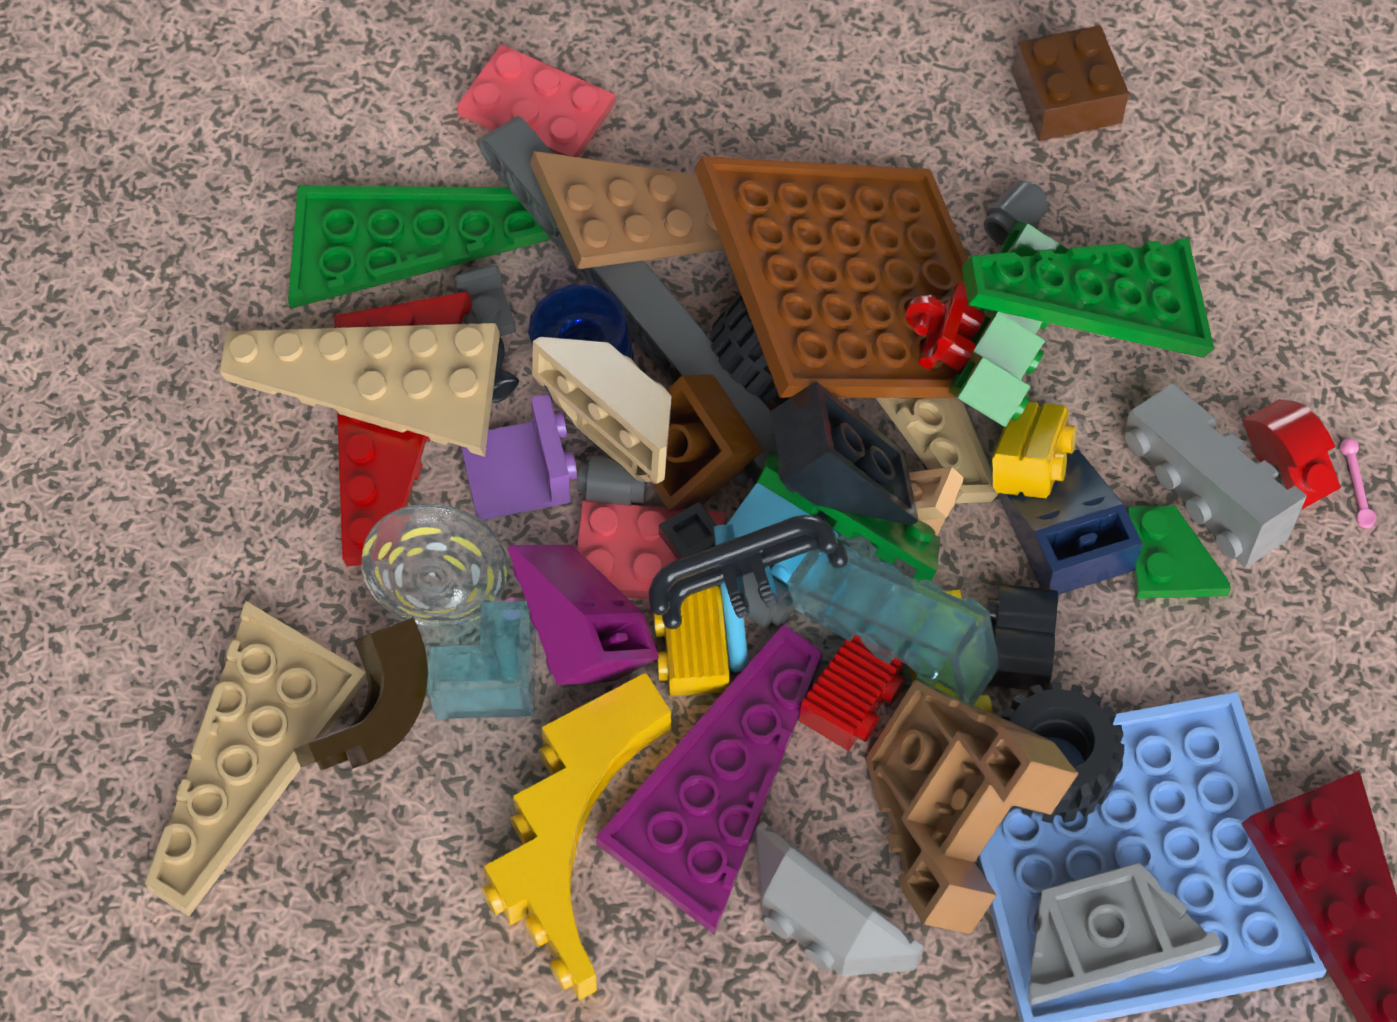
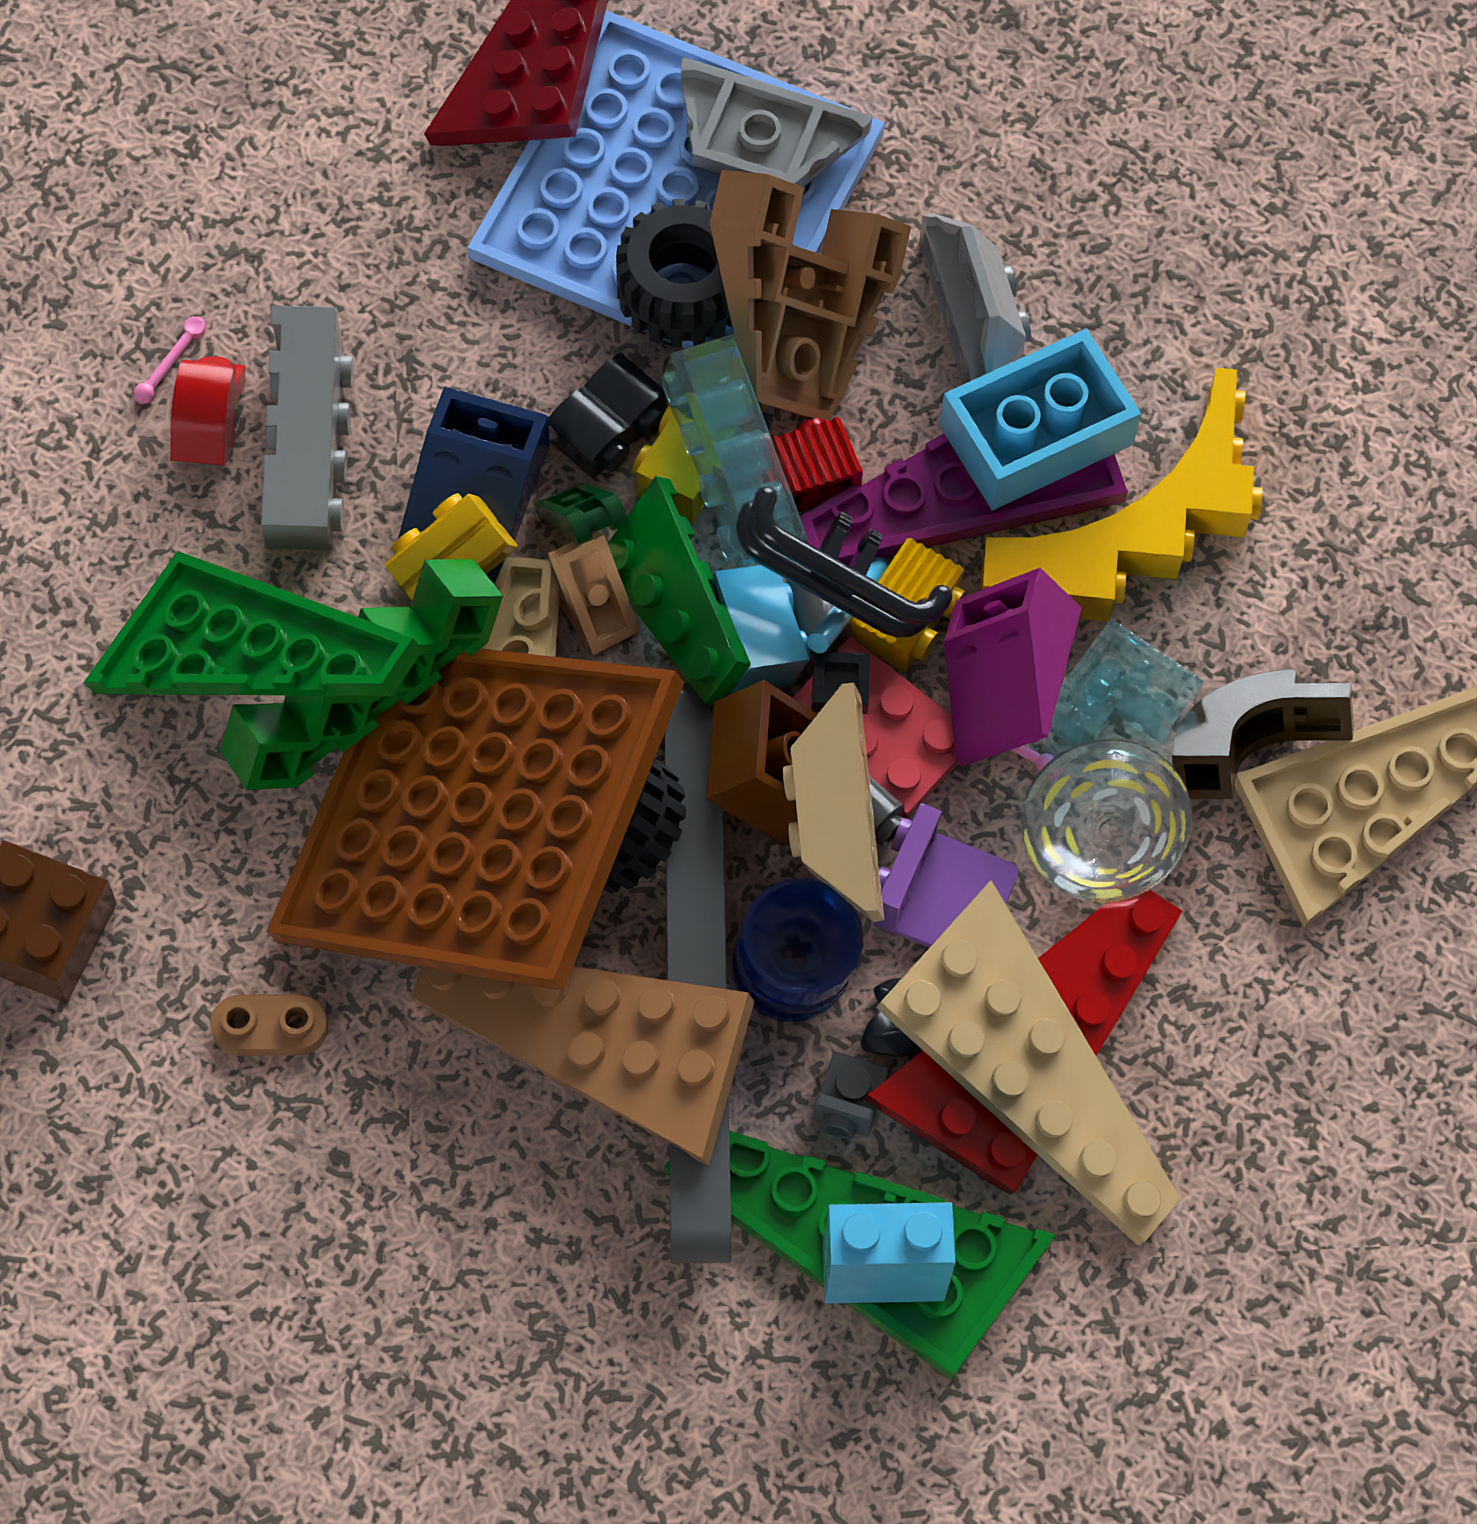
camera: 145 degrees left, 5 degrees up
coral plate [457,44,615,158] -> none
black slope [771,381,919,526] -> none
red hips [906,282,985,371] -> none
dark grey brick [984,180,1048,245] -> none
green wing [1127,505,1231,599] -> none
none -> medium nougat plate [210,994,328,1056]
none -> dark green plate [533,483,628,546]
none -> medium azure brick [823,1203,955,1304]
none -> medium azure brick [939,328,1141,511]

